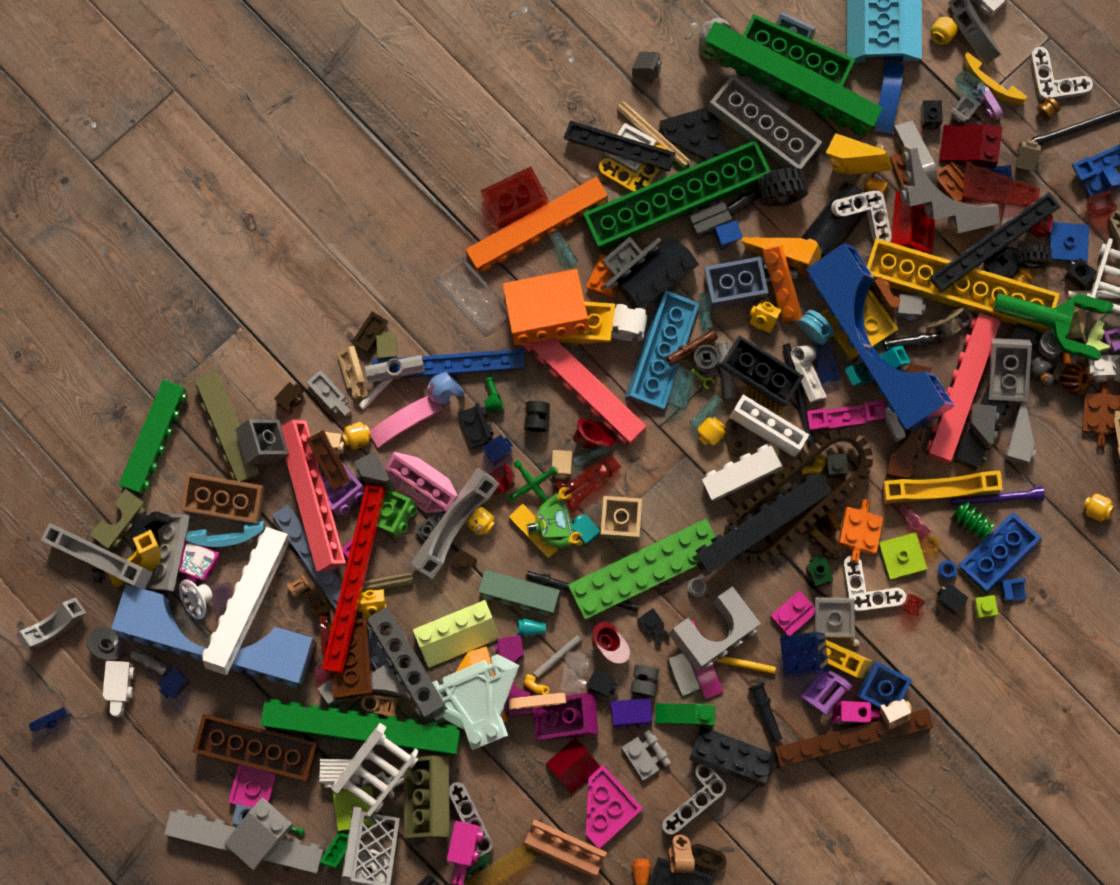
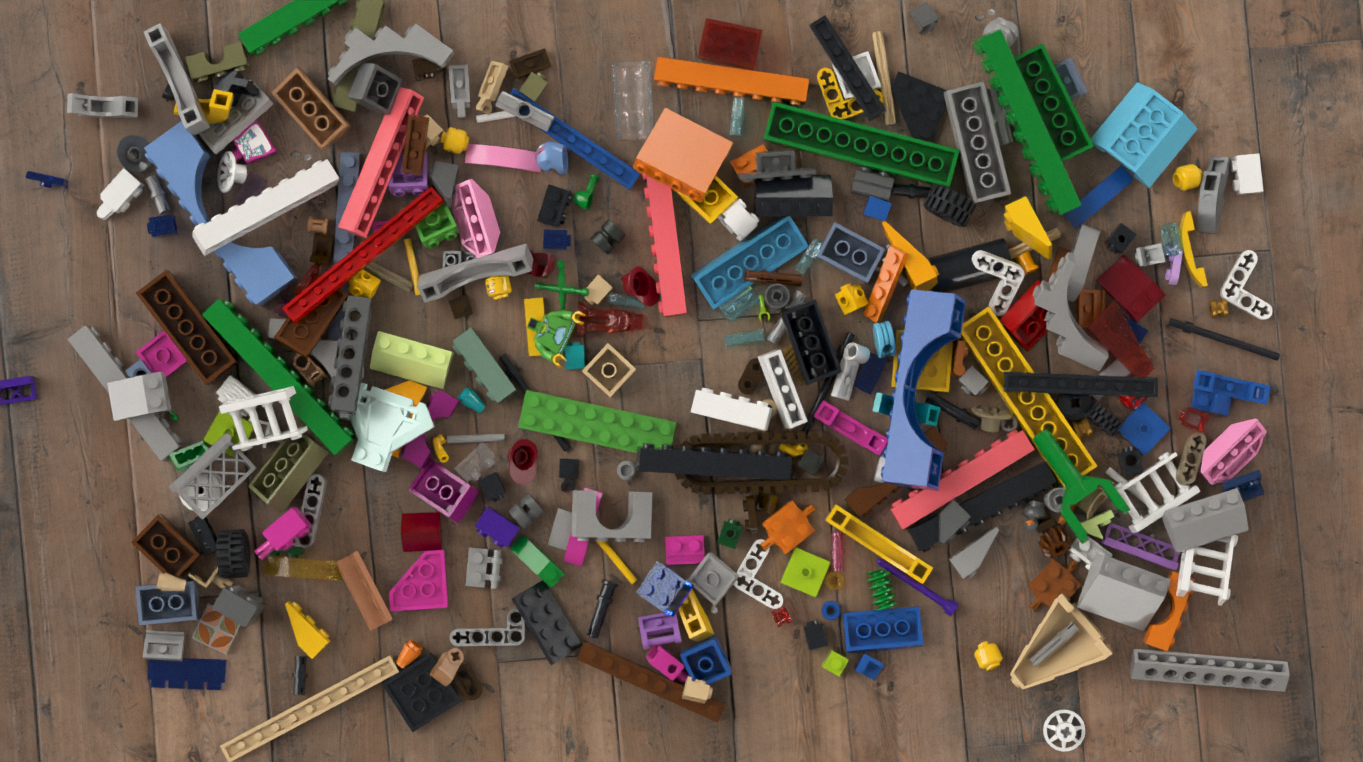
camera: 35 degrees right, 10 degrees up
medium azure slope [186,521,264,547] -> none
light nougat beam [509,693,566,710] -> none
yellow head [697,417,725,445] -> none
light grey slope [988,338,1032,401] -> none
dark tan brick [1016,140,1041,172] -> none
none -> light grey arch [327,23,454,85]
none -> yellow bar [404,238,421,296]

